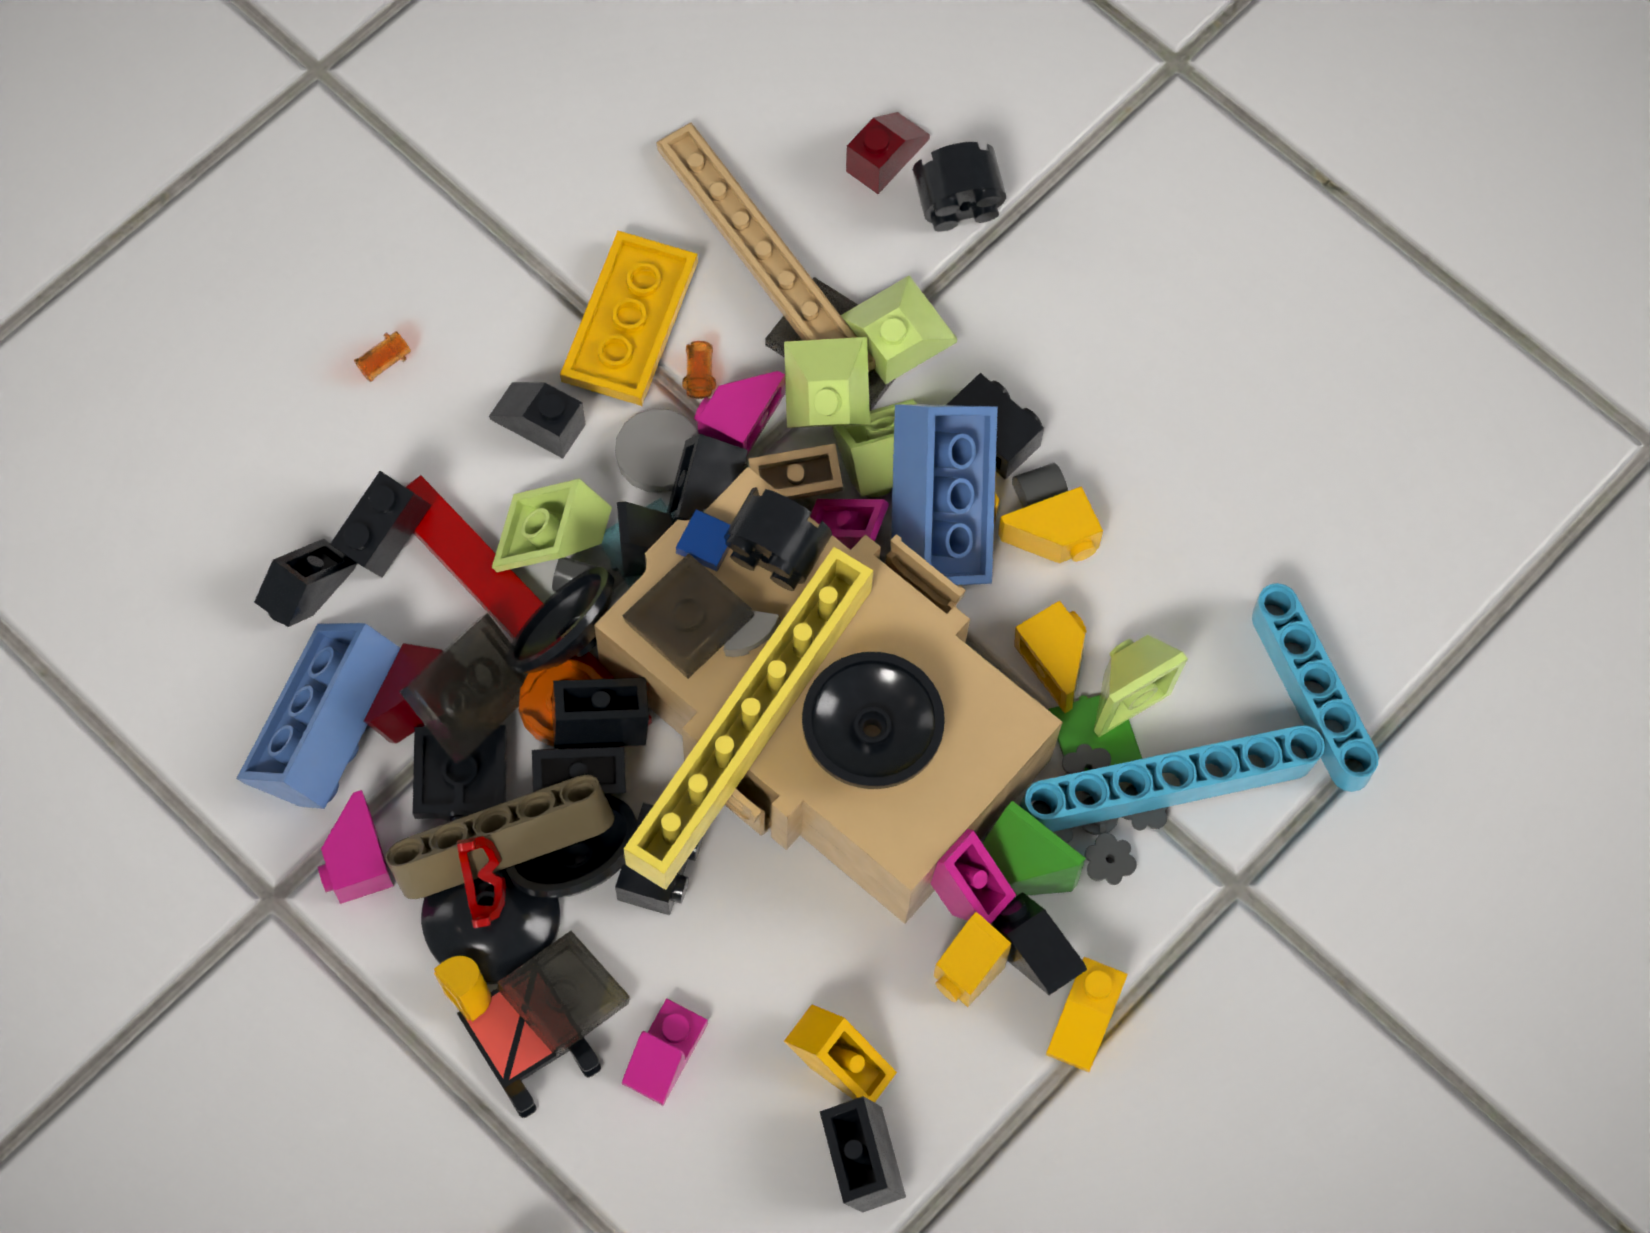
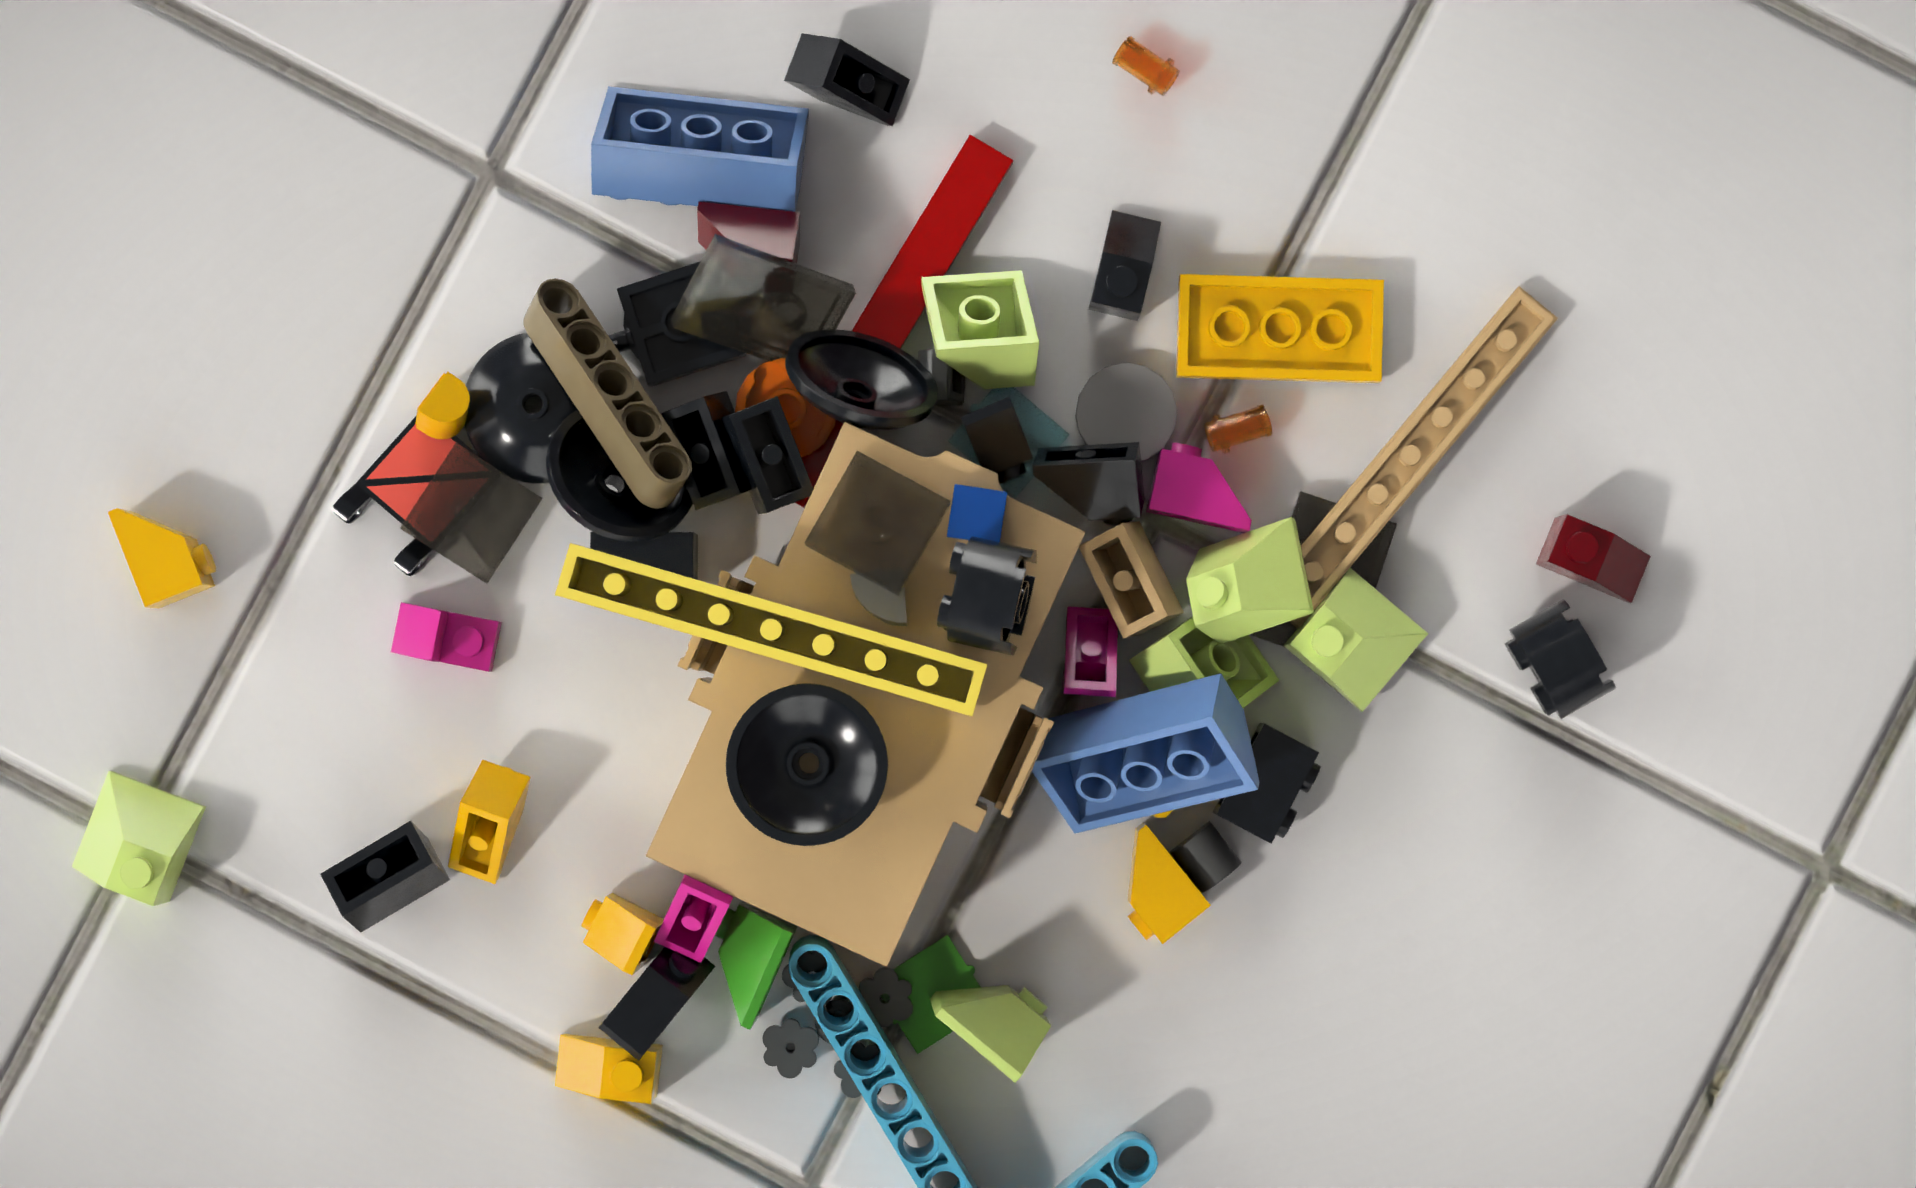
camera: 80 degrees right, 20 degrees up
dark pink slope [318,790,394,904] -> none
black brick [330,471,431,578] -> none
red helmet [457,836,506,928] -> none
yellow slope [1014,600,1087,713] -> none

